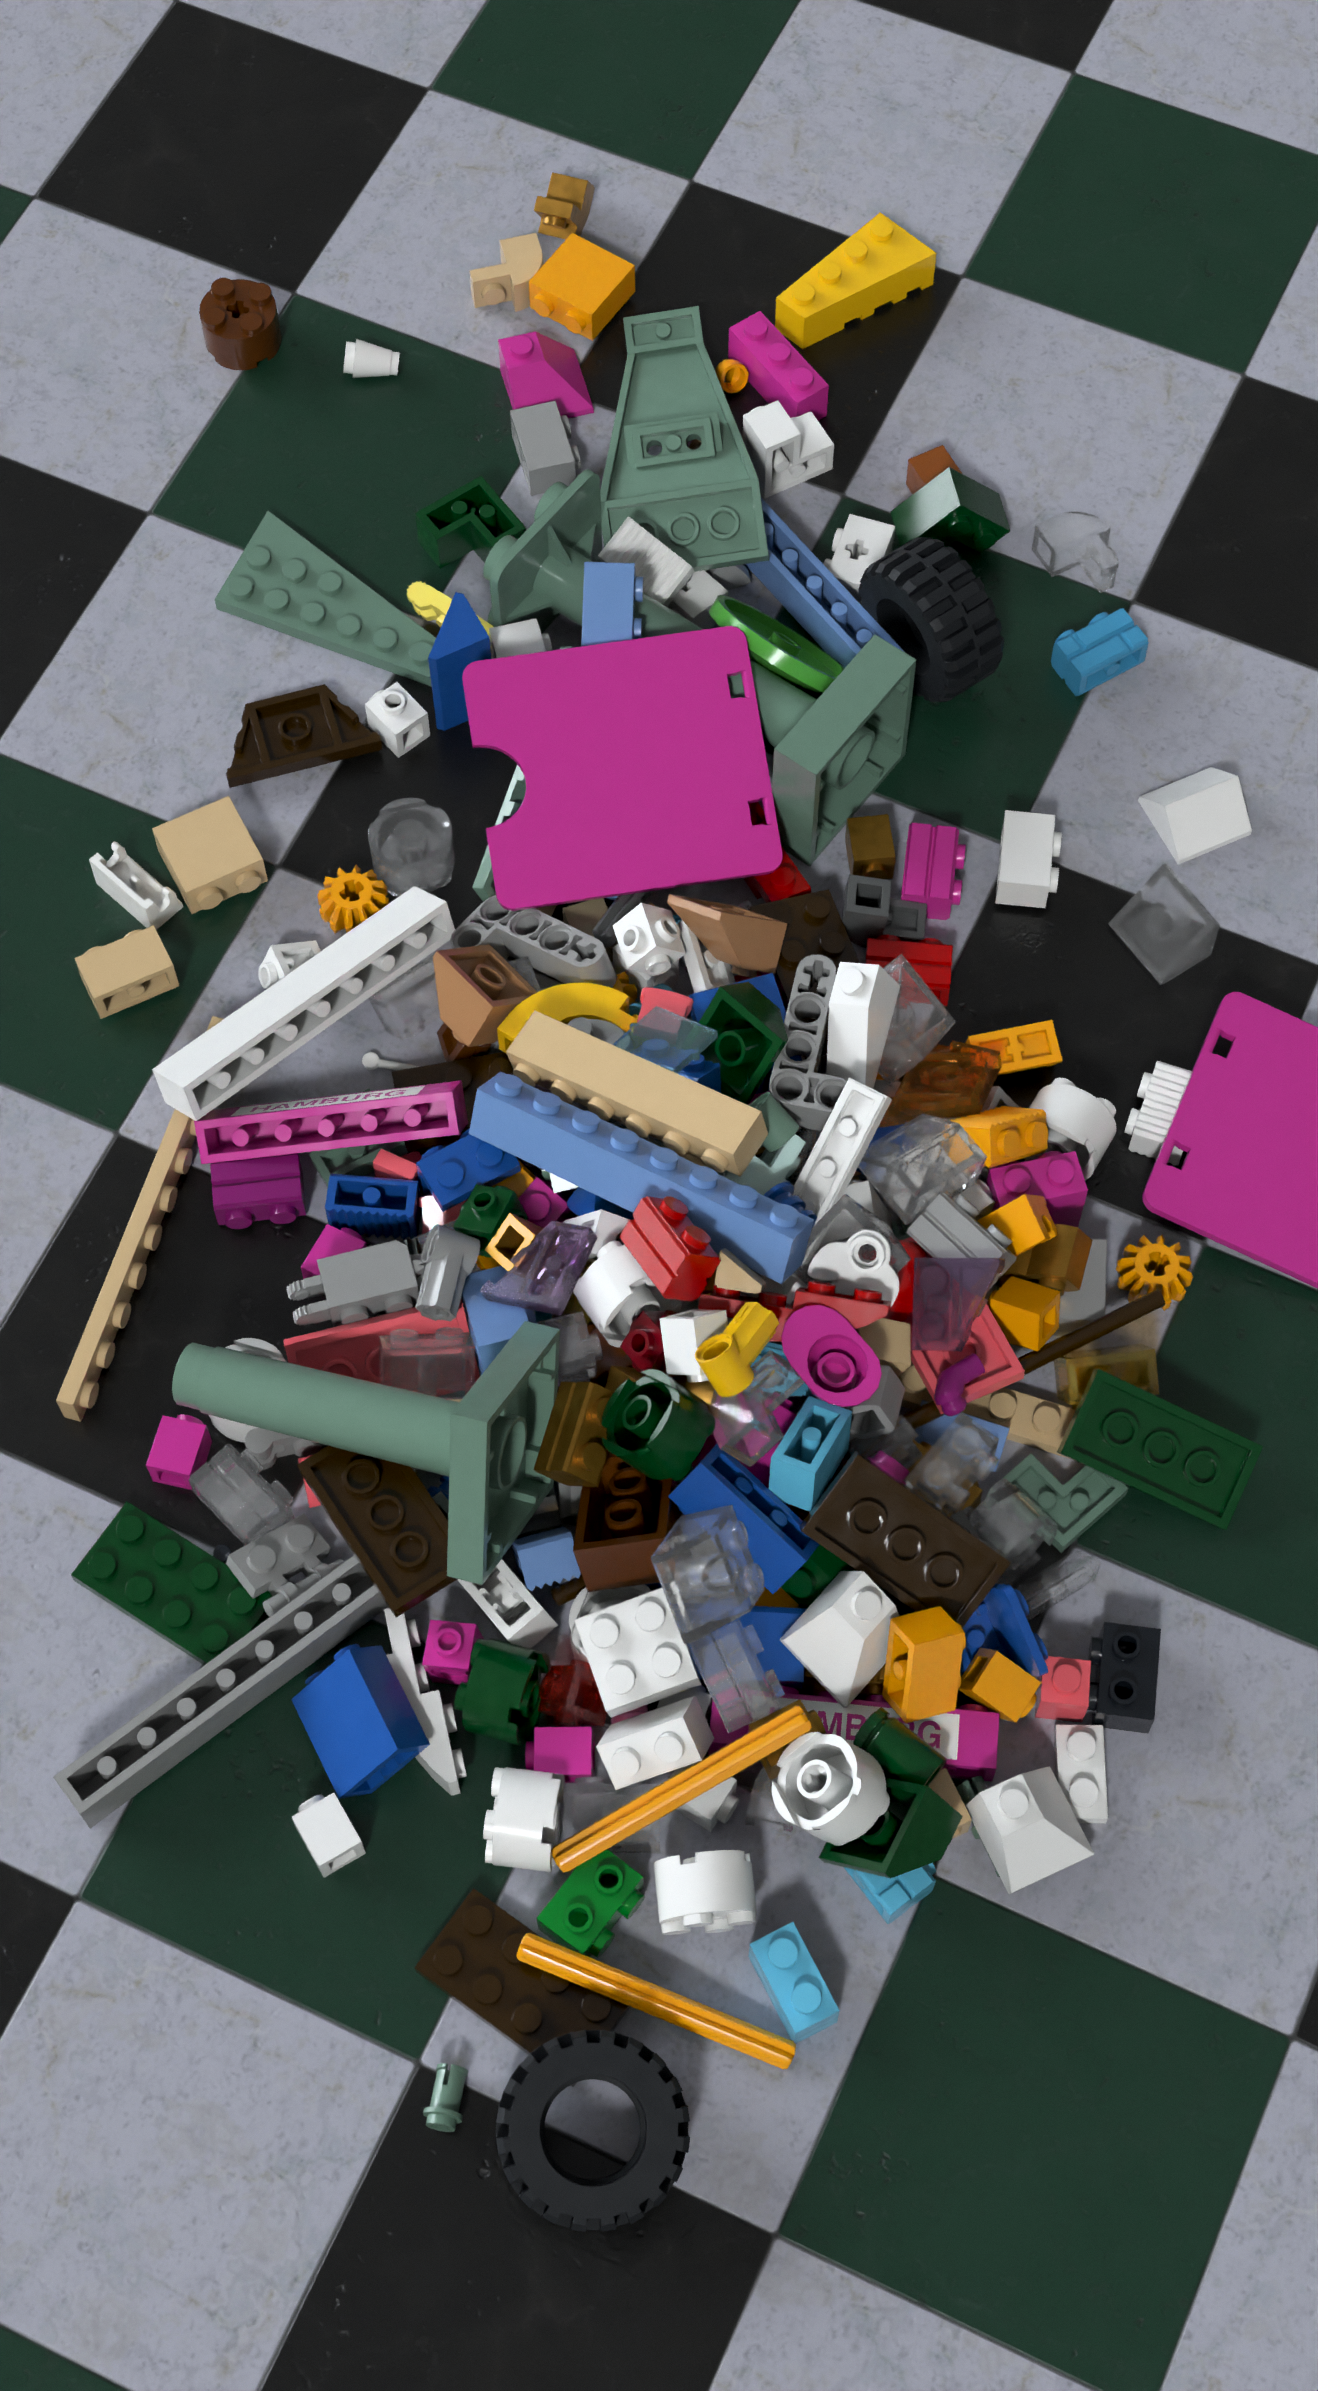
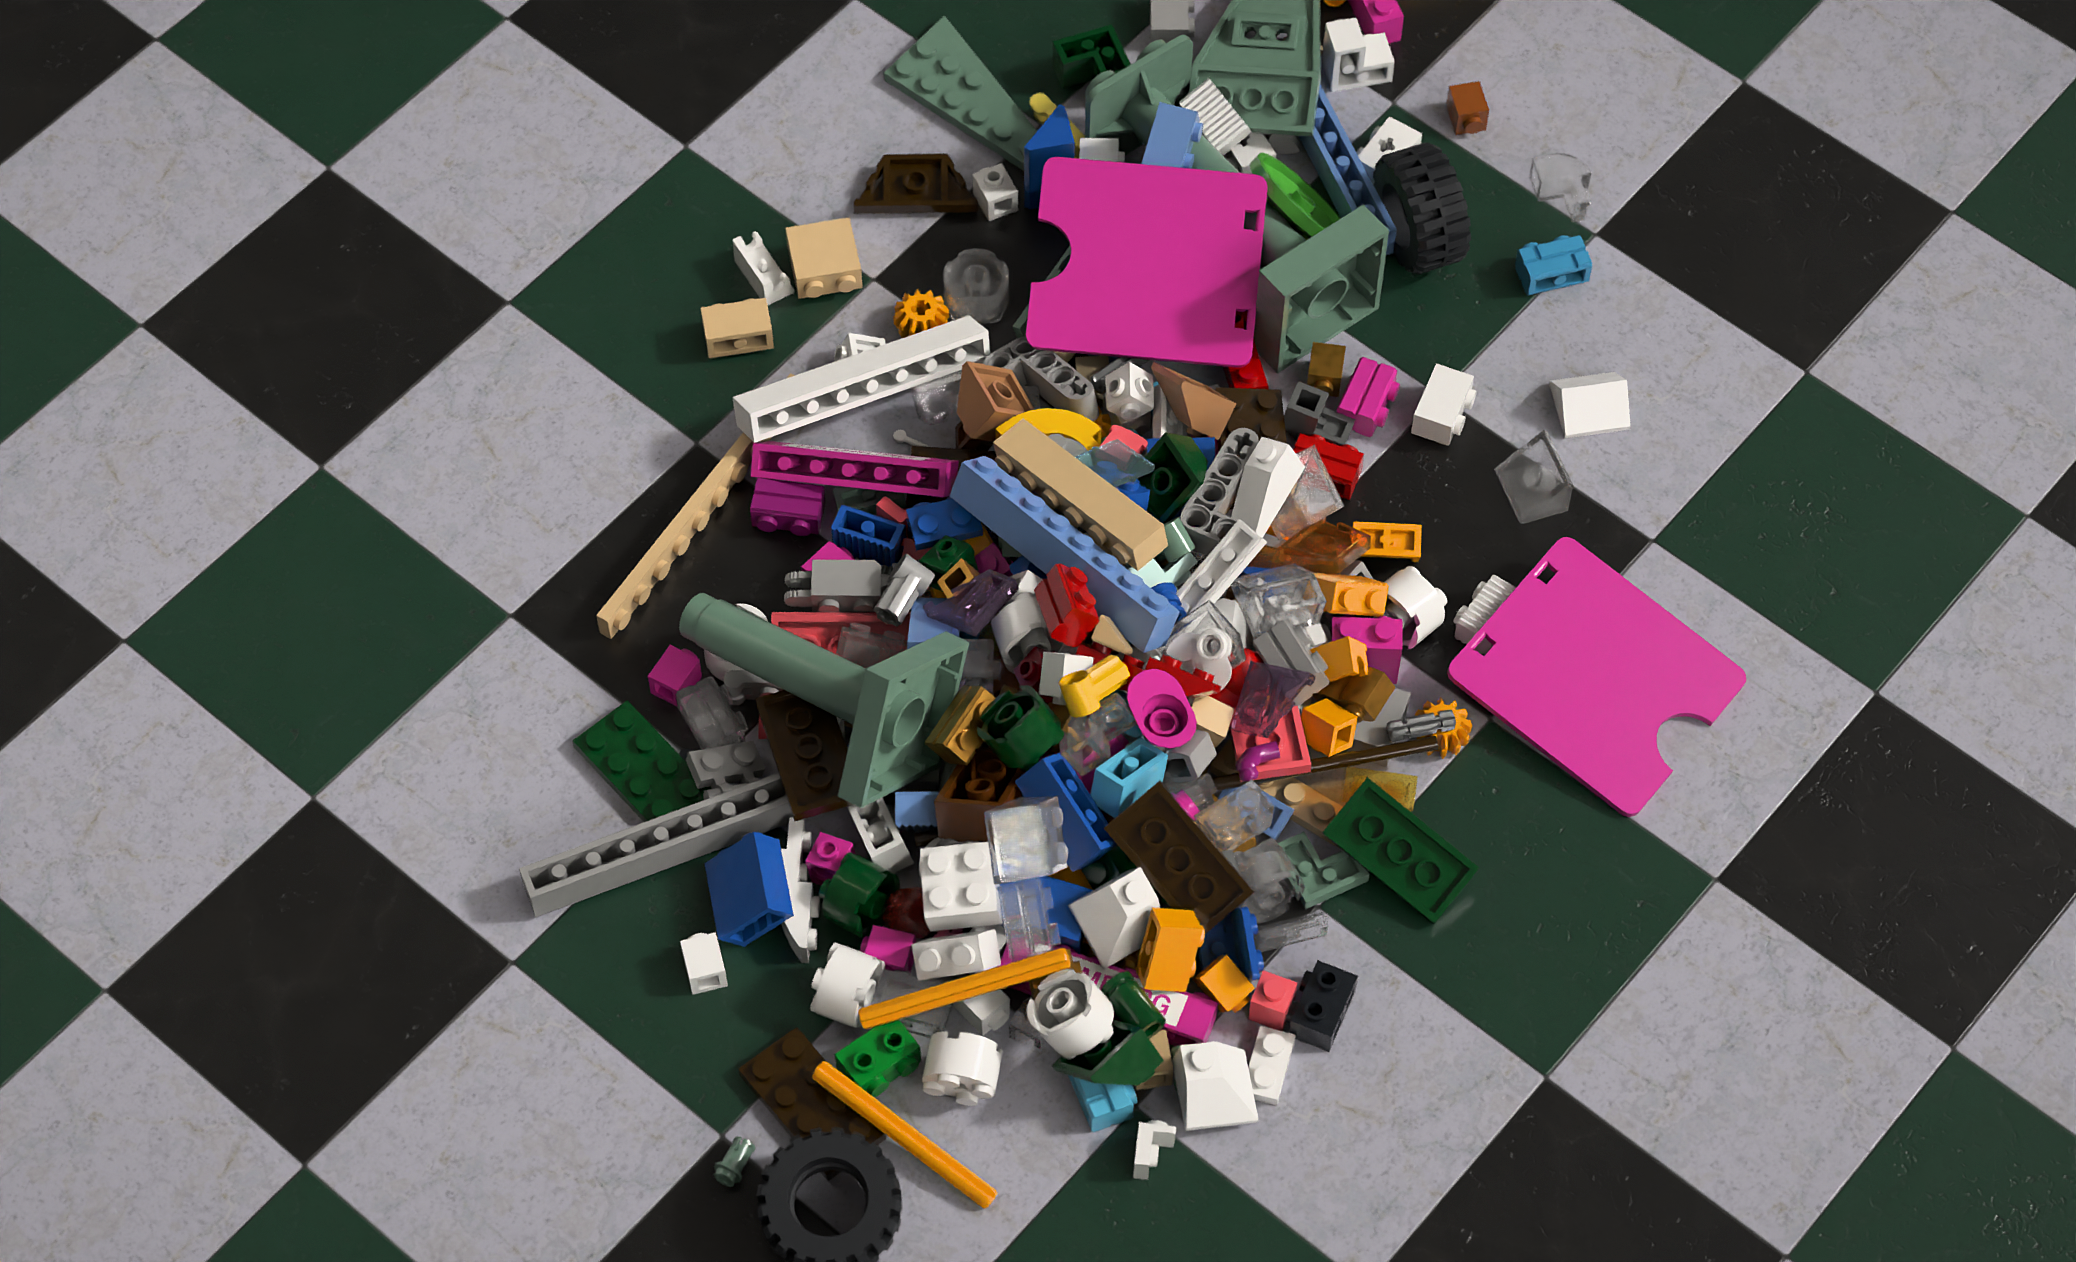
camera: 15 degrees right, 5 degrees down
medium azure brick [748,1922,840,2044] -> none
dark green brick [890,467,1010,553] -> none
none -> white bracket [1133,1120,1176,1180]
none -> dark grey axle [1386,709,1456,742]

